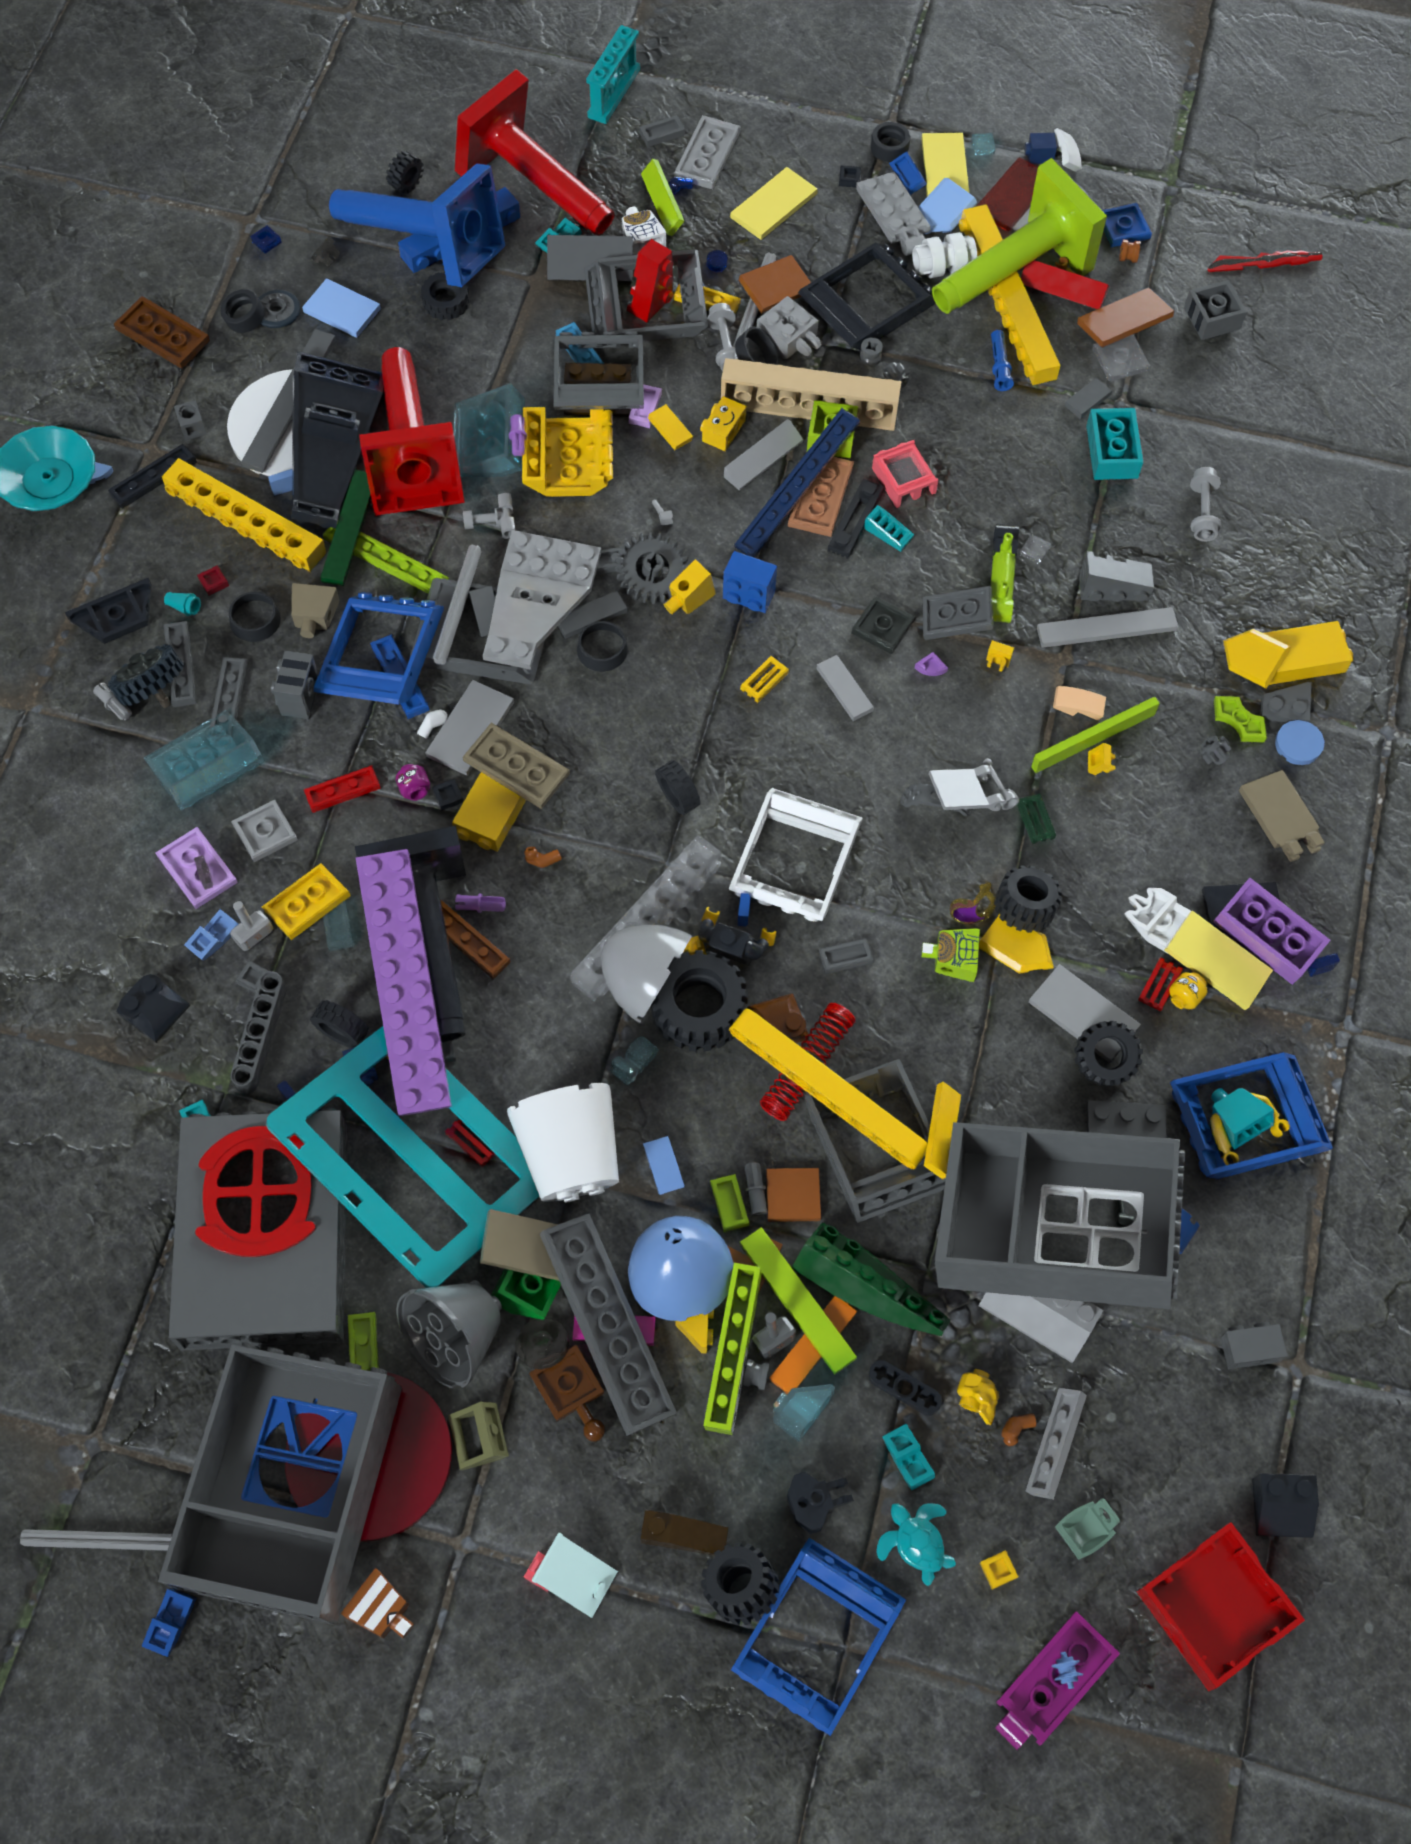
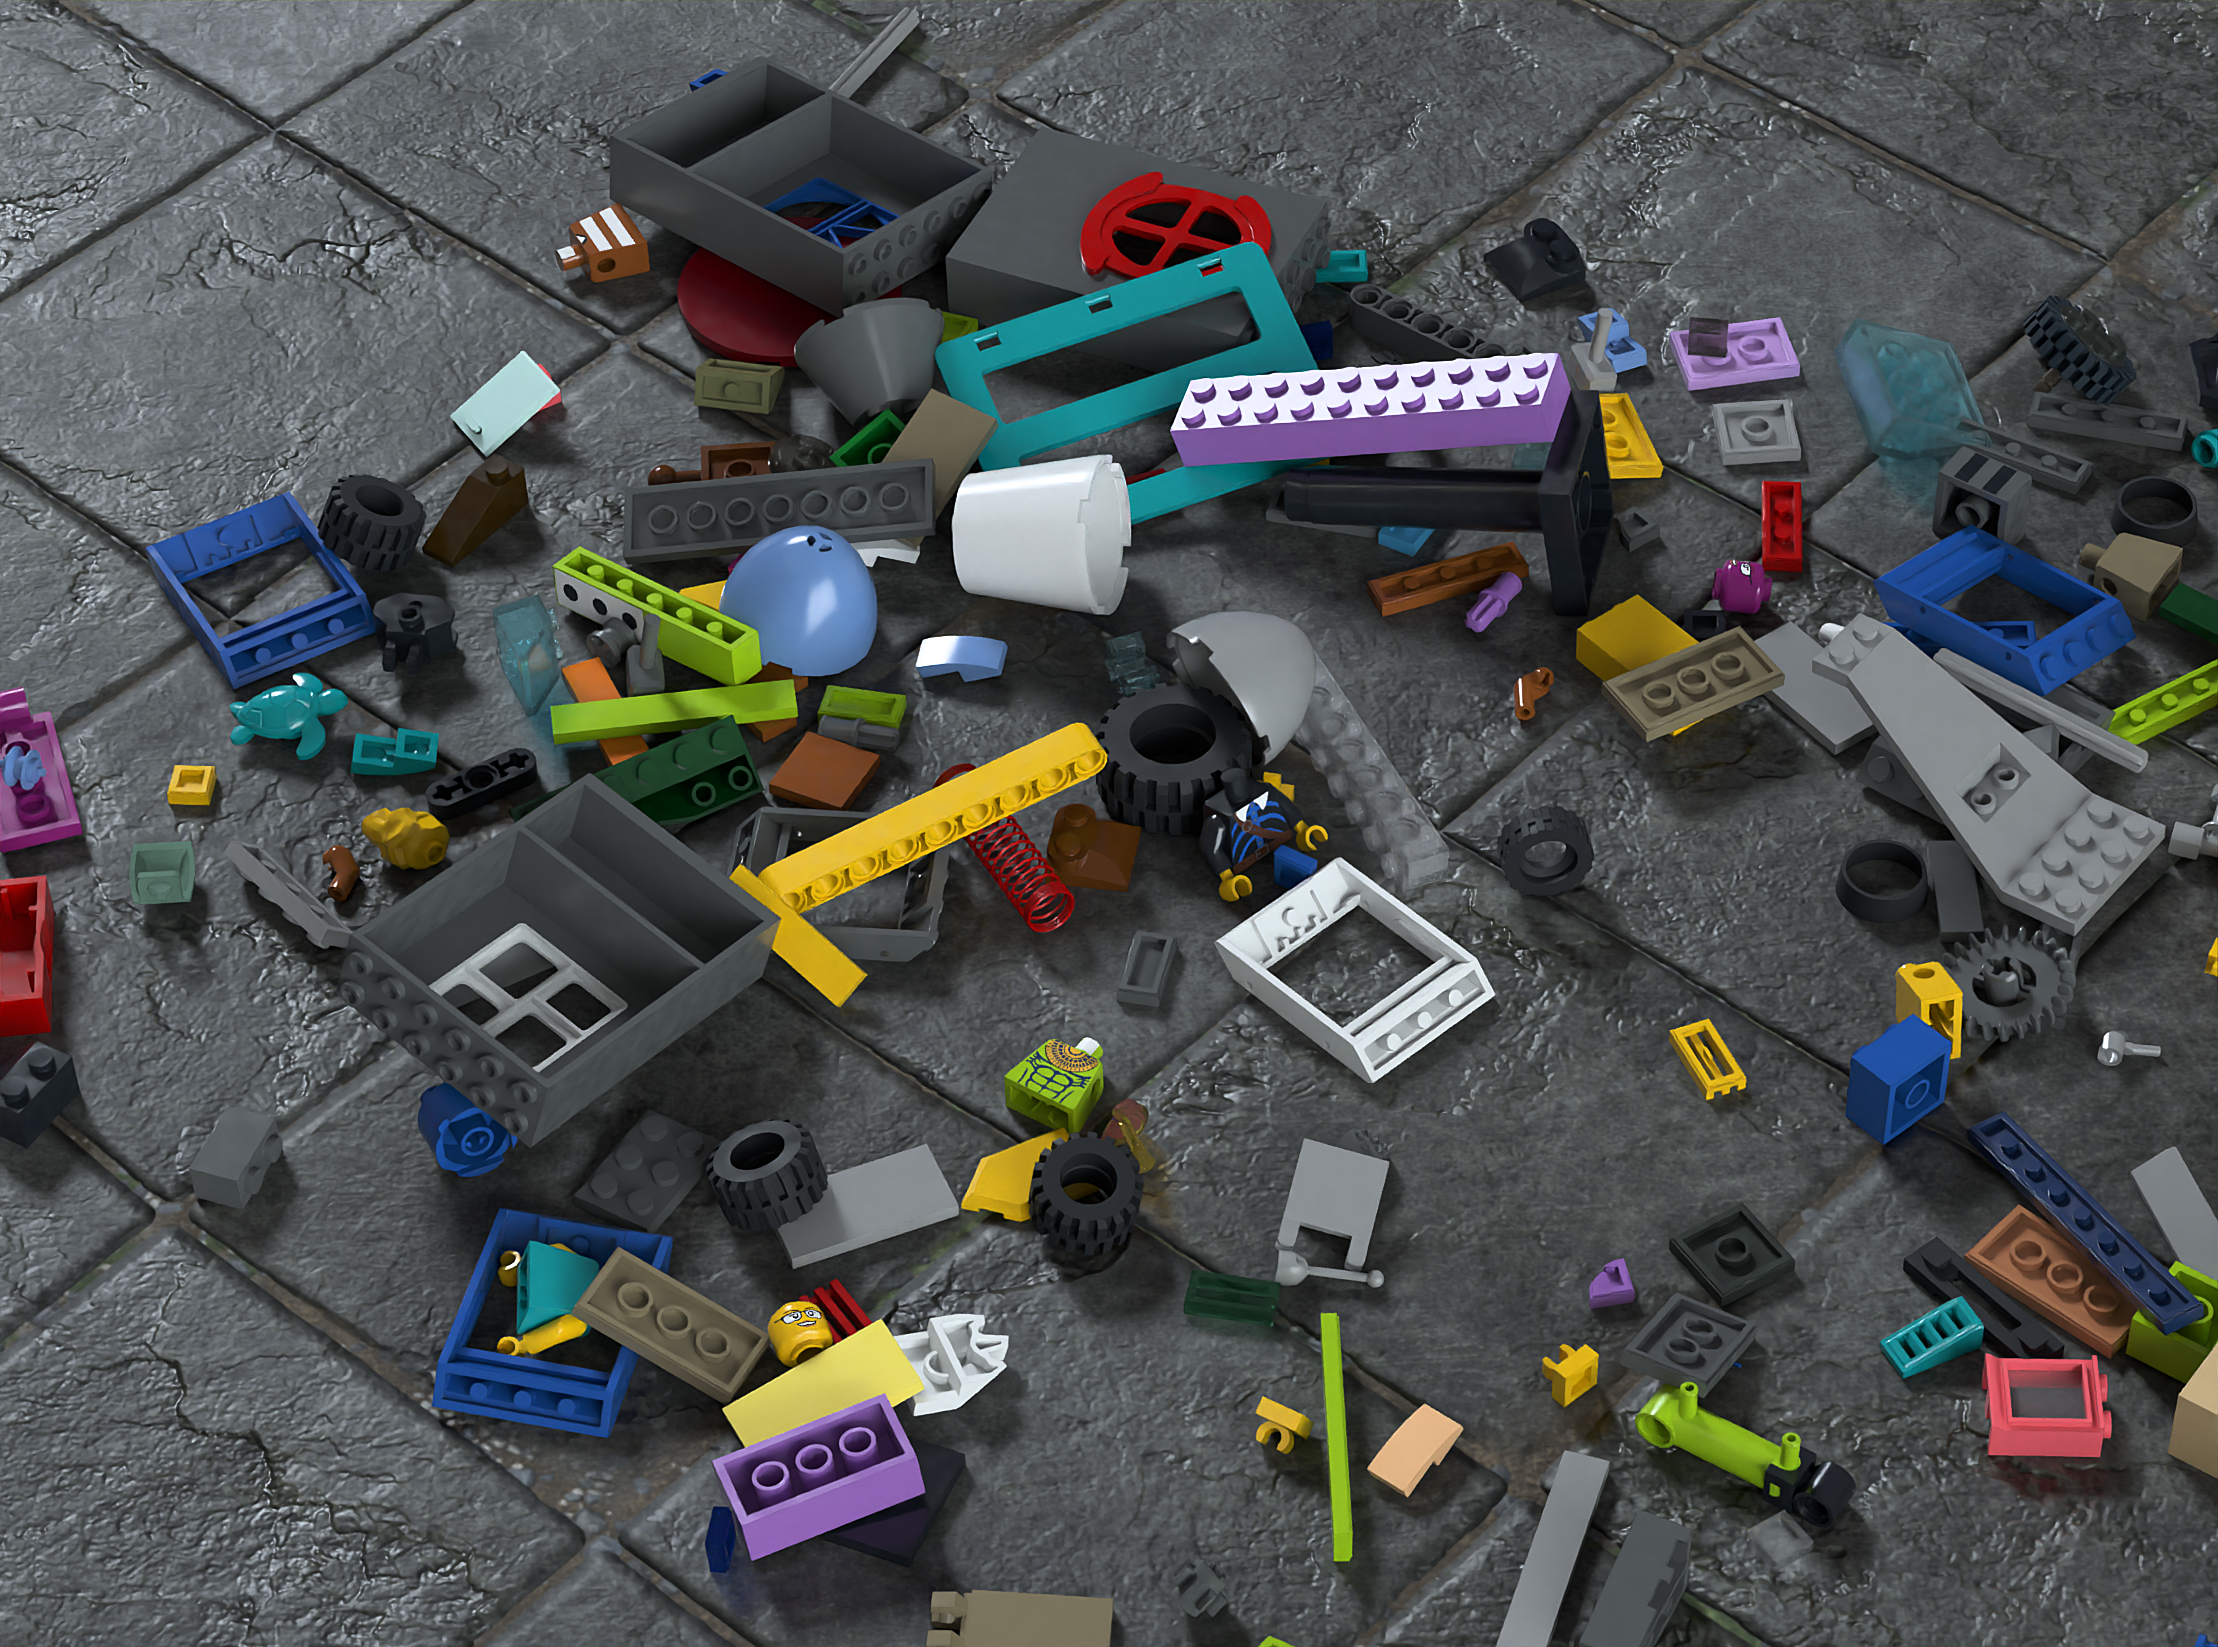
camera: 120 degrees right, 20 degrees down
light grey tile [817,655,874,721] -> none
none -> dark tan tile [571,1246,771,1406]

